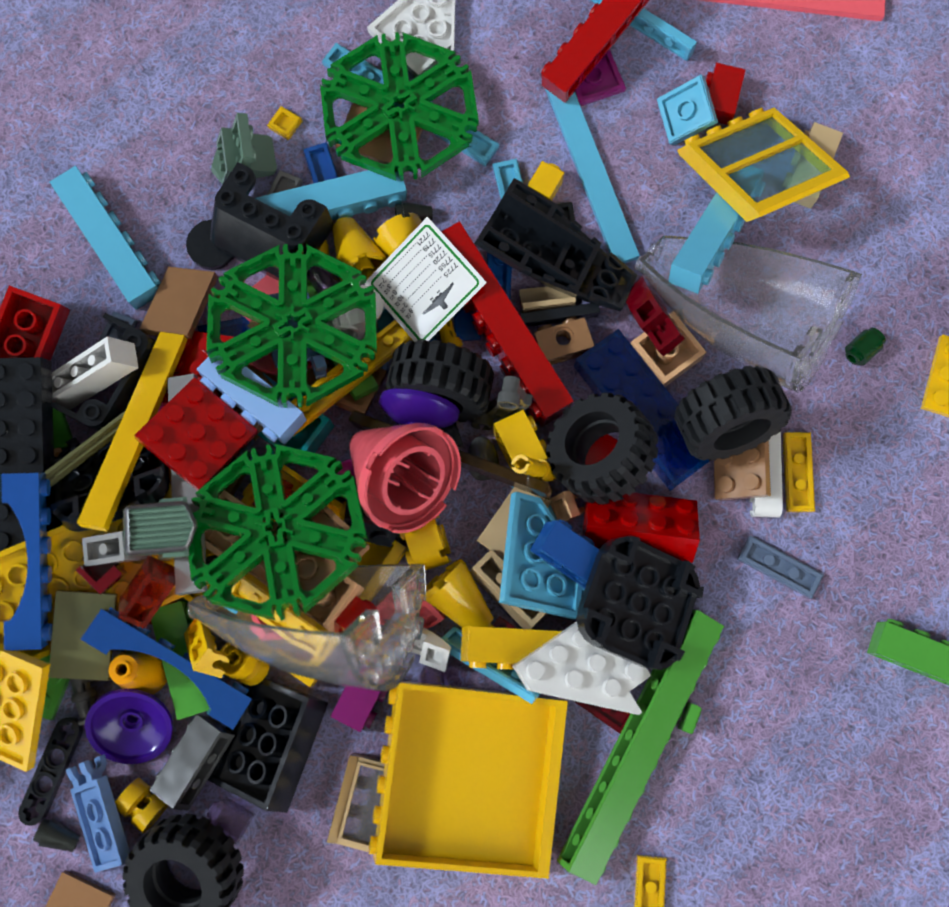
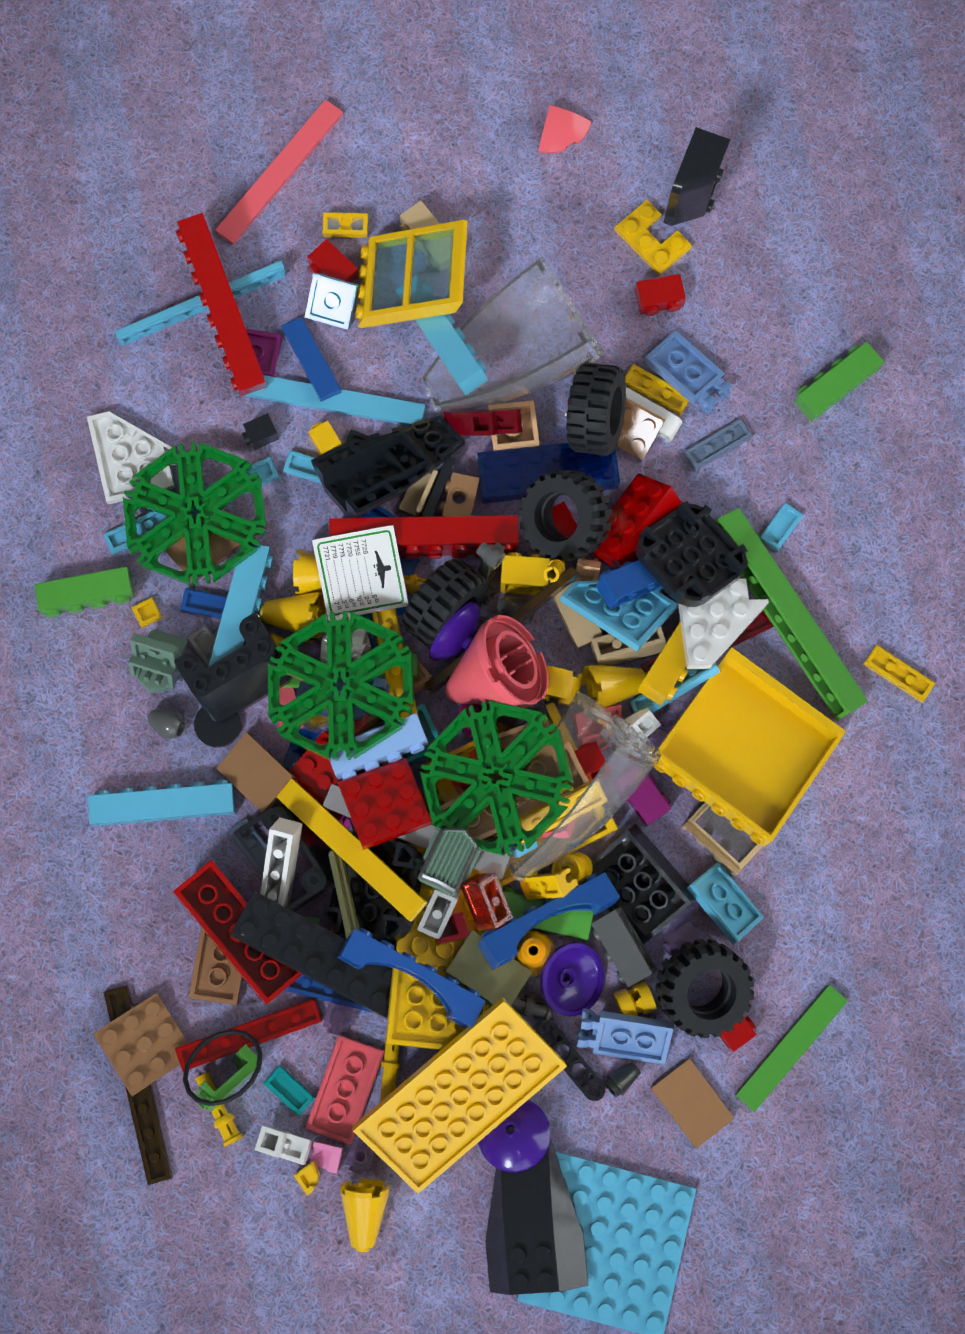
camera: 65 degrees left, 0 degrees up
pearl dark grey cone [395,202,433,222] -> none
bright green tile [678,702,702,734] -> none
dark green brick [845,327,886,366] -> none
none -> bright green brick [34,566,135,618]
none -> dark grey animal [148,708,186,739]
none -> black brick [242,413,279,450]
none -> blue tile [281,317,341,402]
none -> yellow piece [323,213,368,238]
none -> red brick [634,274,686,316]
none -> medium blue tile [644,330,733,414]
none -> medium azure tile [687,862,764,945]
none -> medium azure tile [759,502,804,552]

